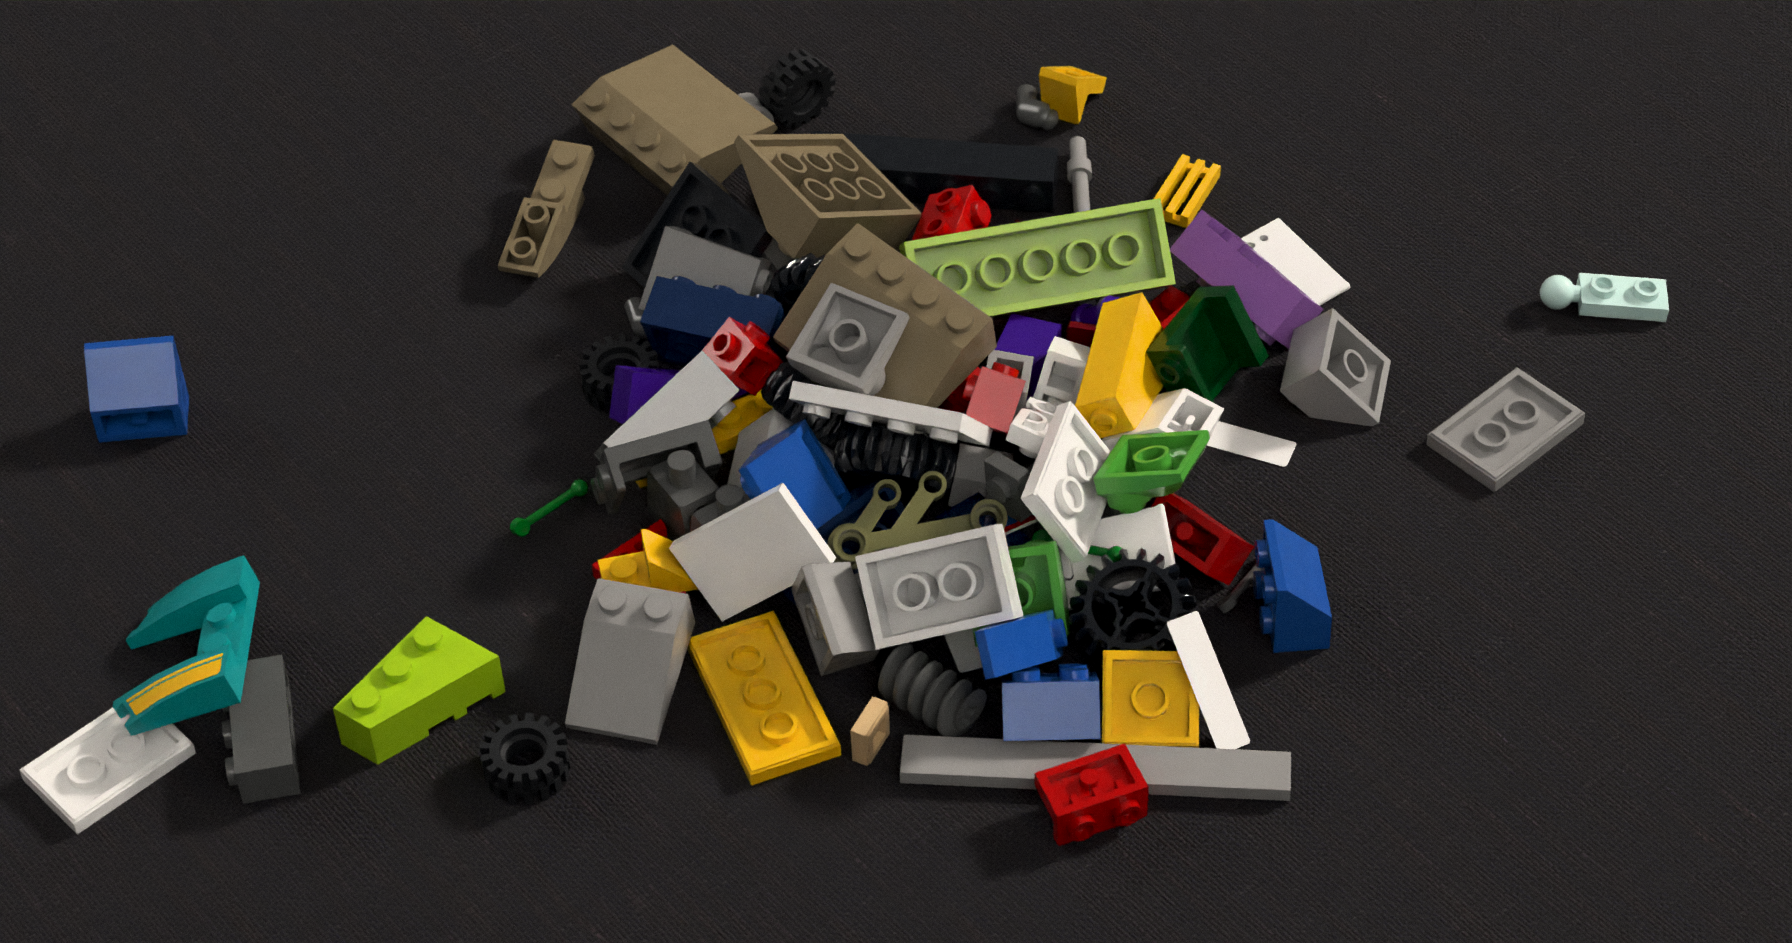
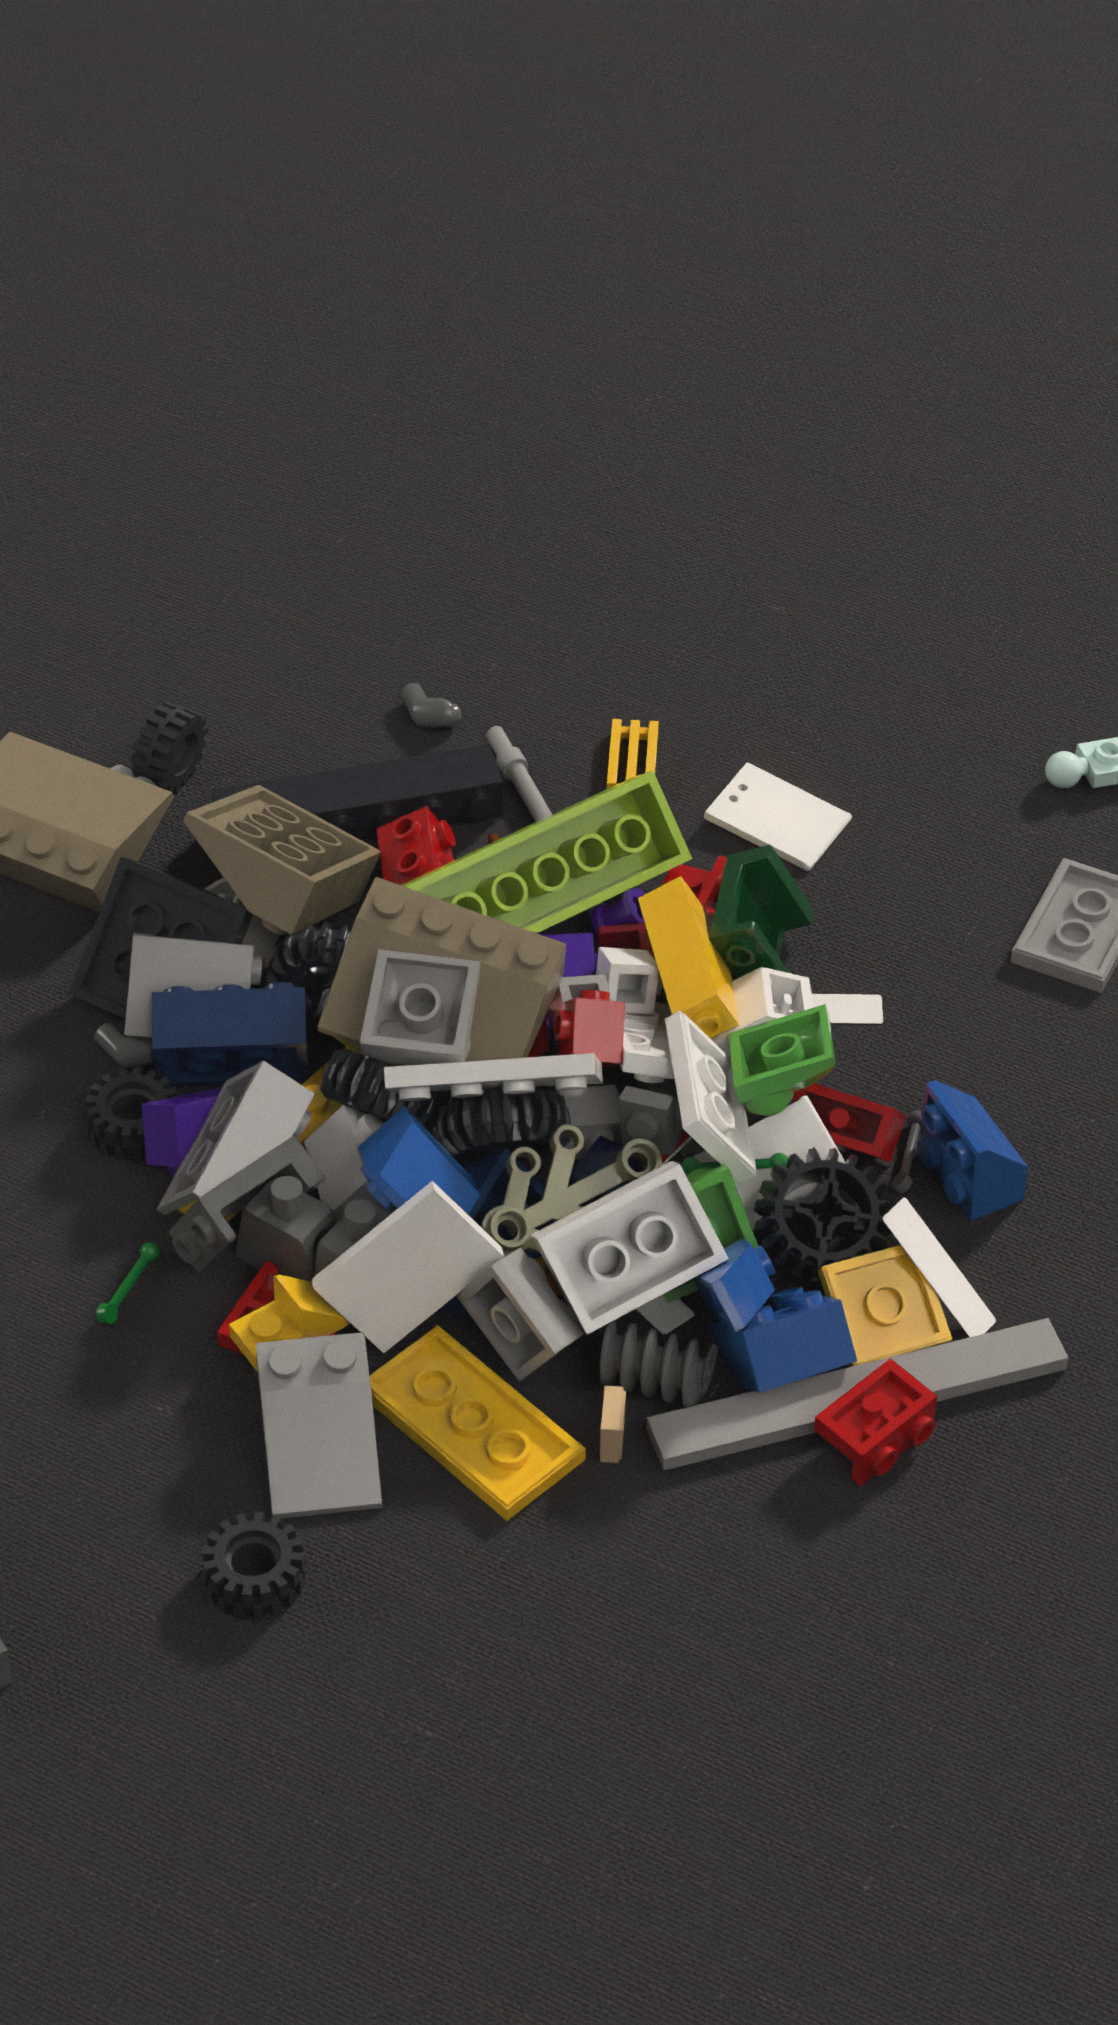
camera: 25 degrees left, 0 degrees up
lime wedge [333,616,506,765] -> none
red brick [702,317,783,396] -> none
yellow slope [1039,66,1107,124] -> none
medium lavender wedge [1170,210,1323,349] -> none
light grey slope [1280,308,1391,426] -> none

